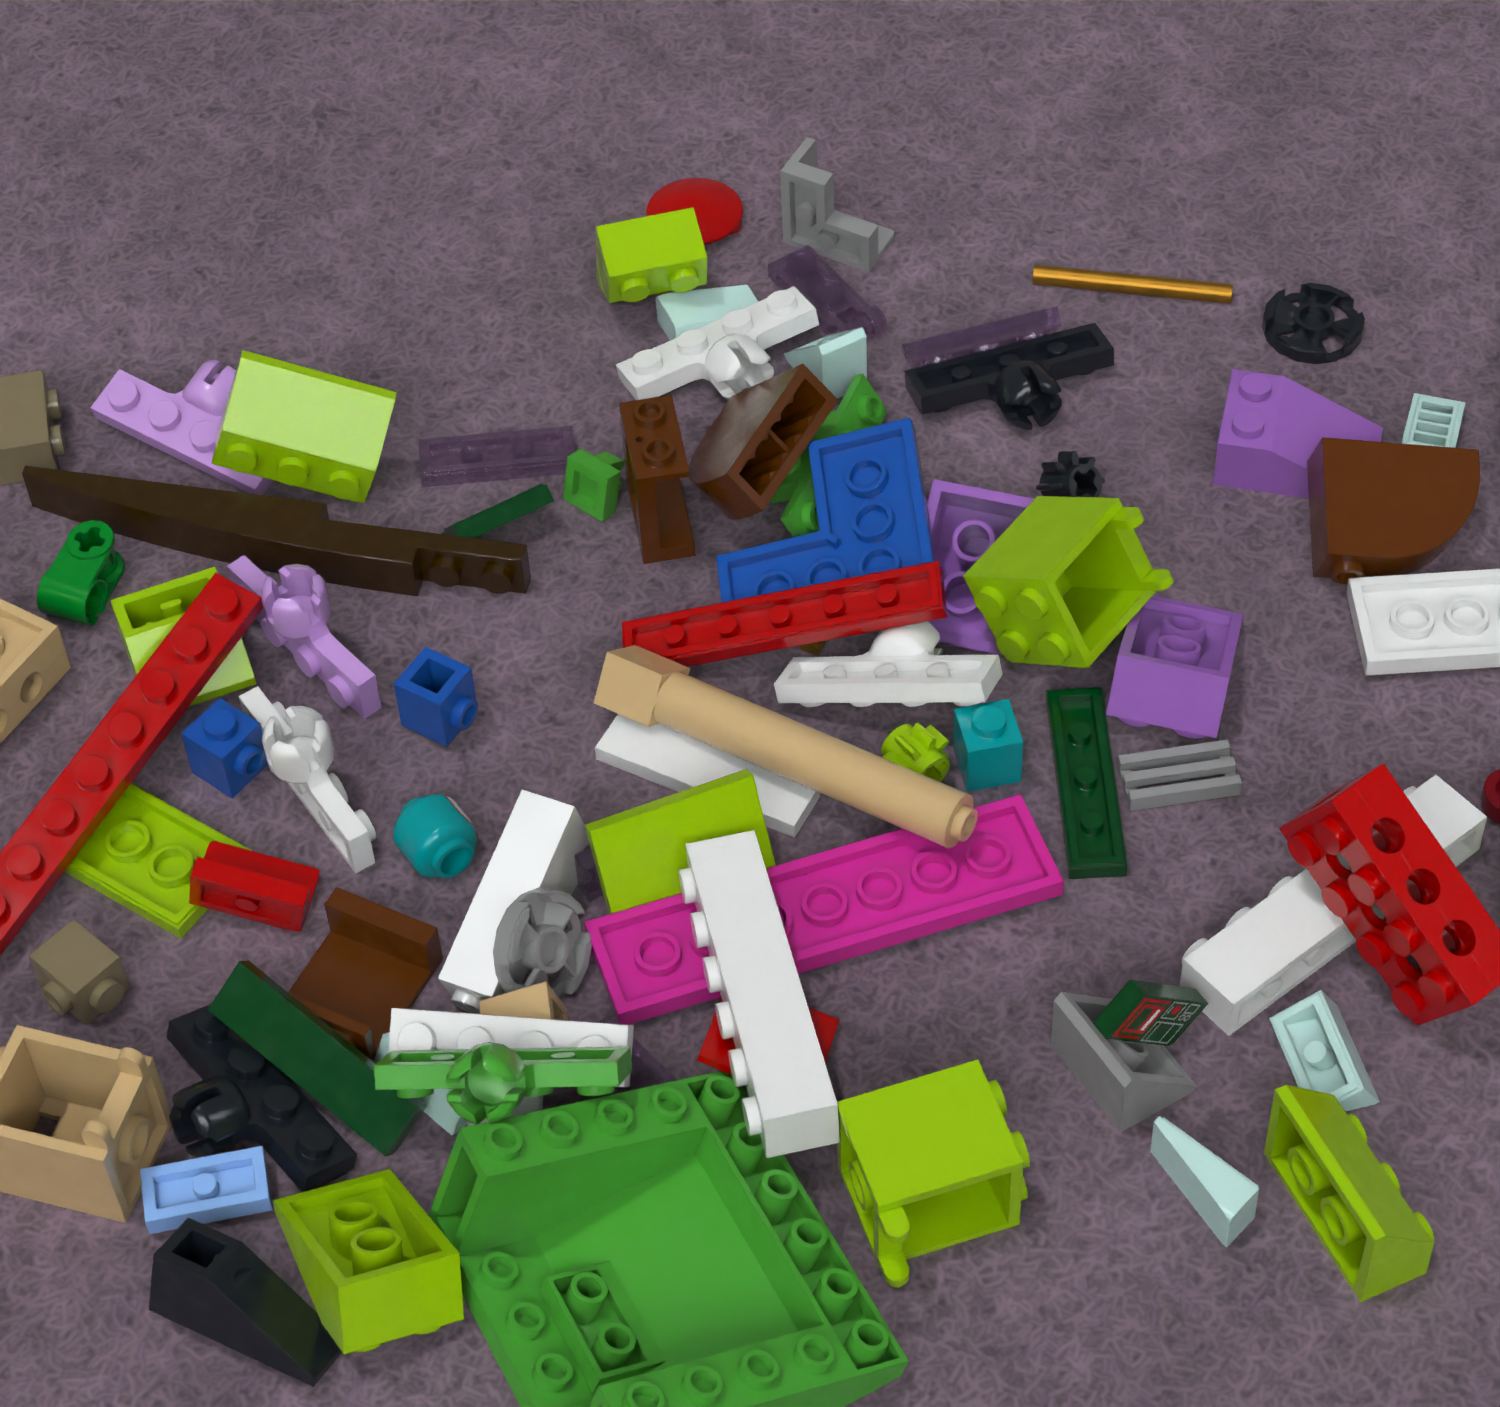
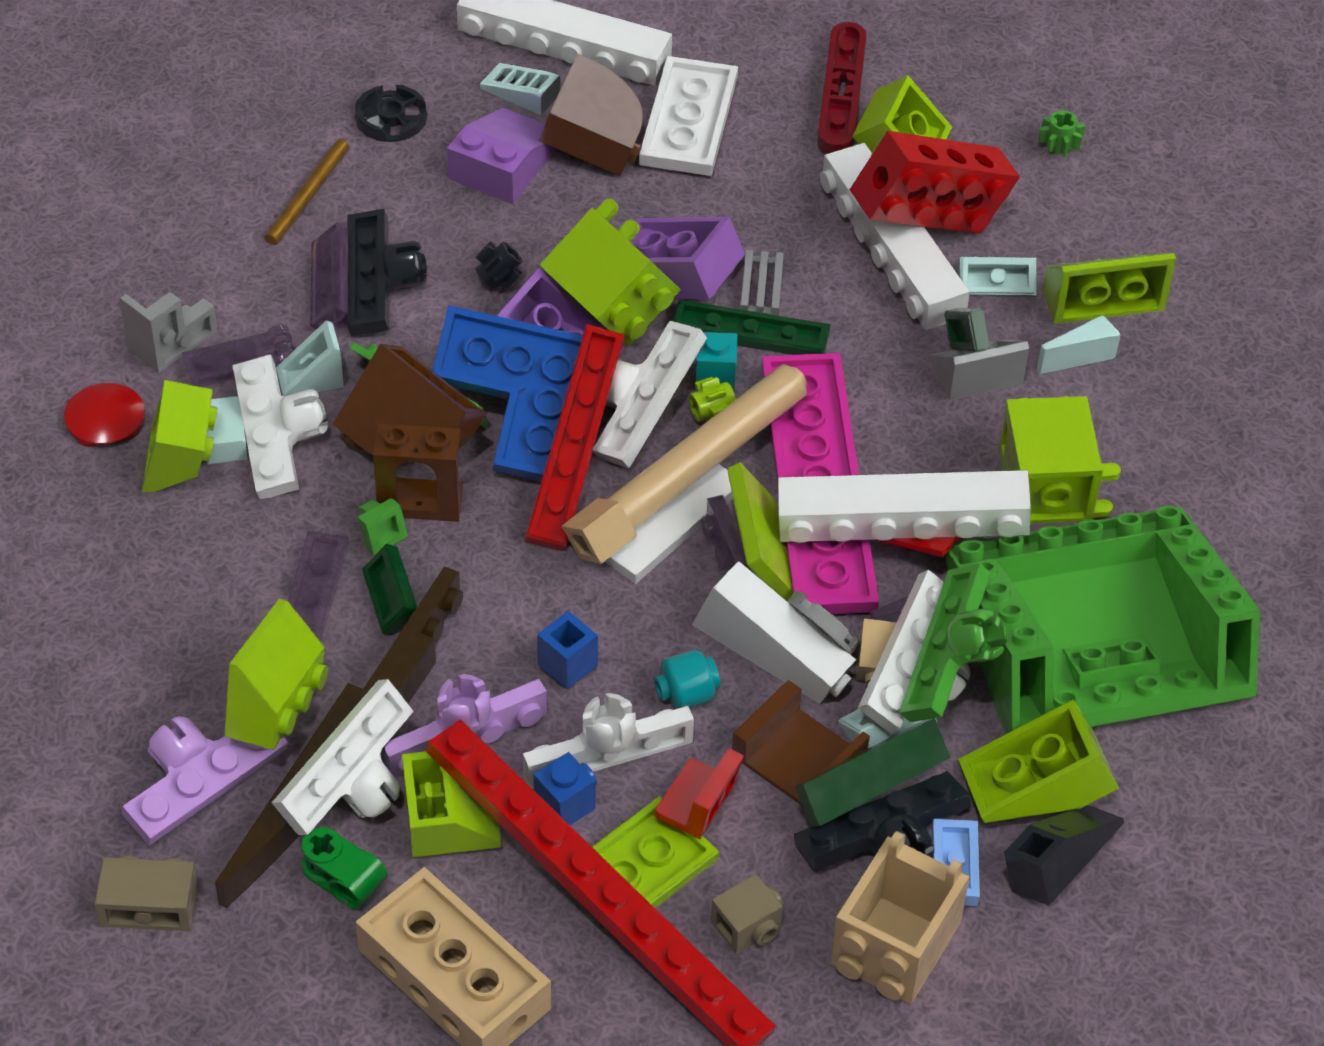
camera: 80 degrees left, 0 degrees up
none -> white plate [272,679,414,835]

